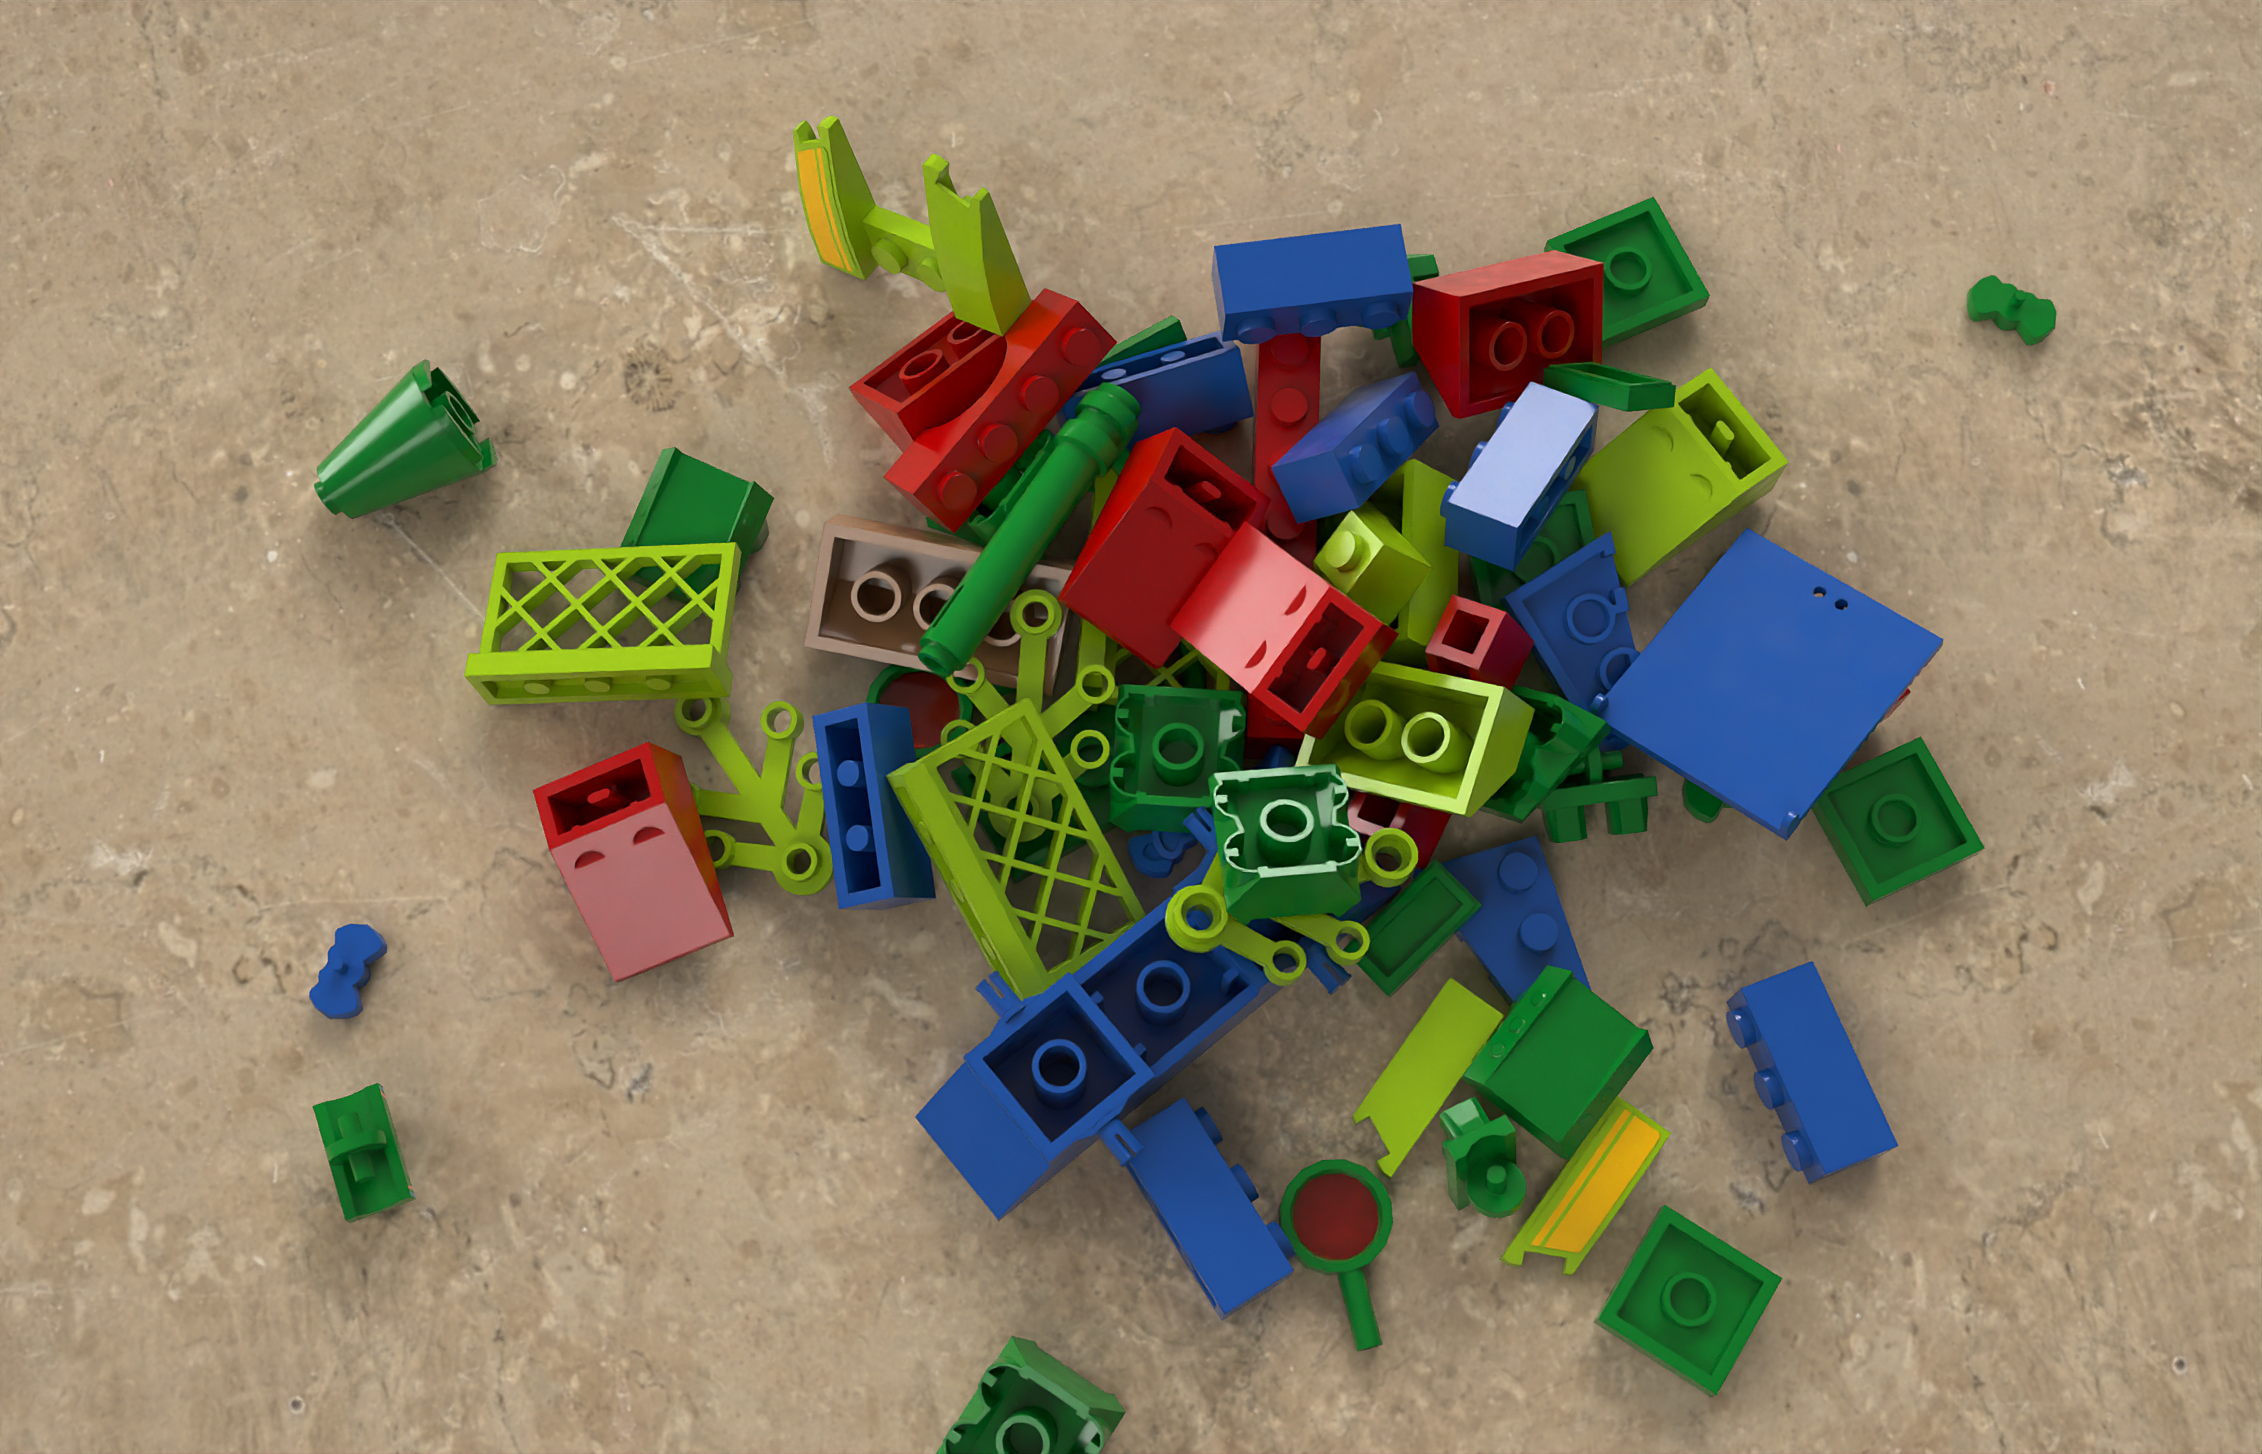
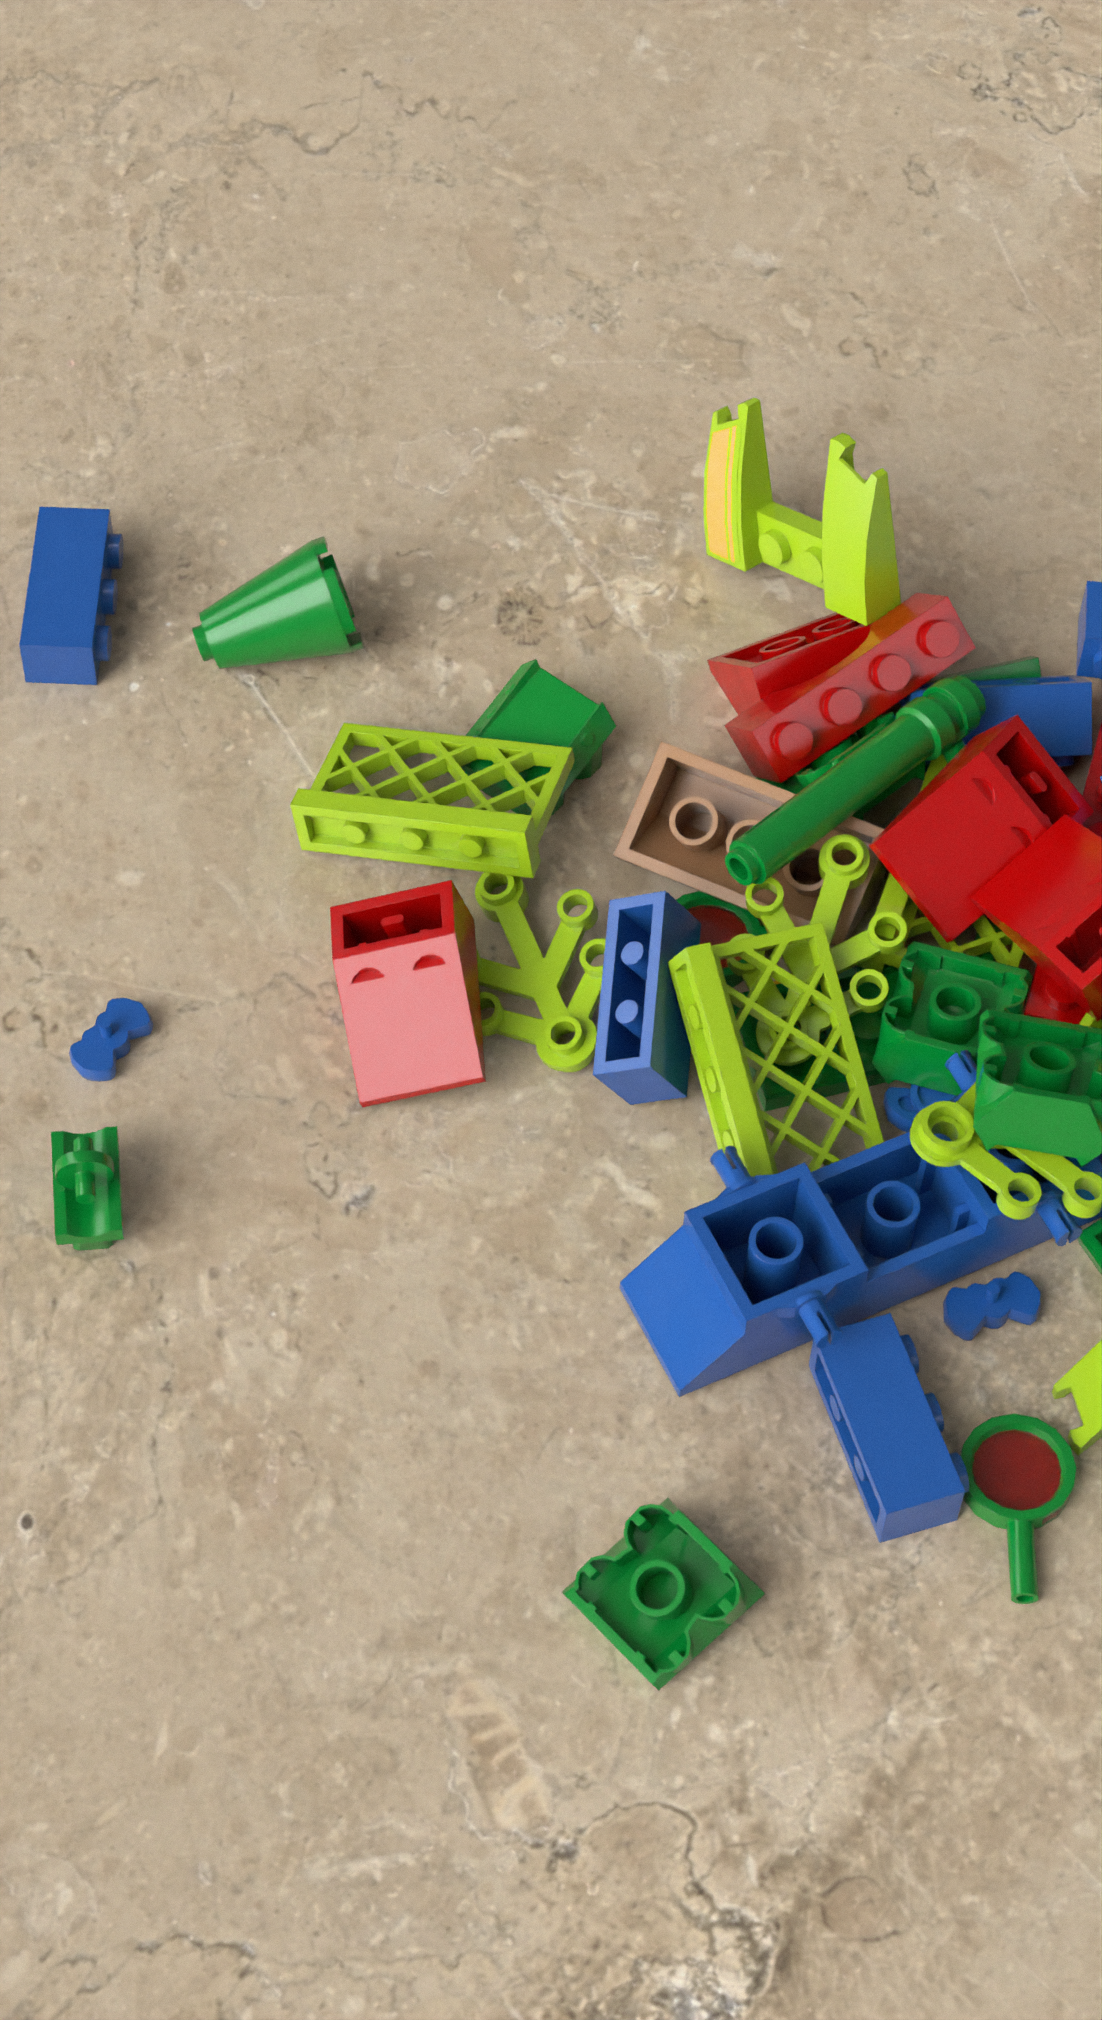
camera: 15 degrees right, 15 degrees down
none -> blue brick [19,507,123,685]
none -> blue piece [943,1271,1041,1341]

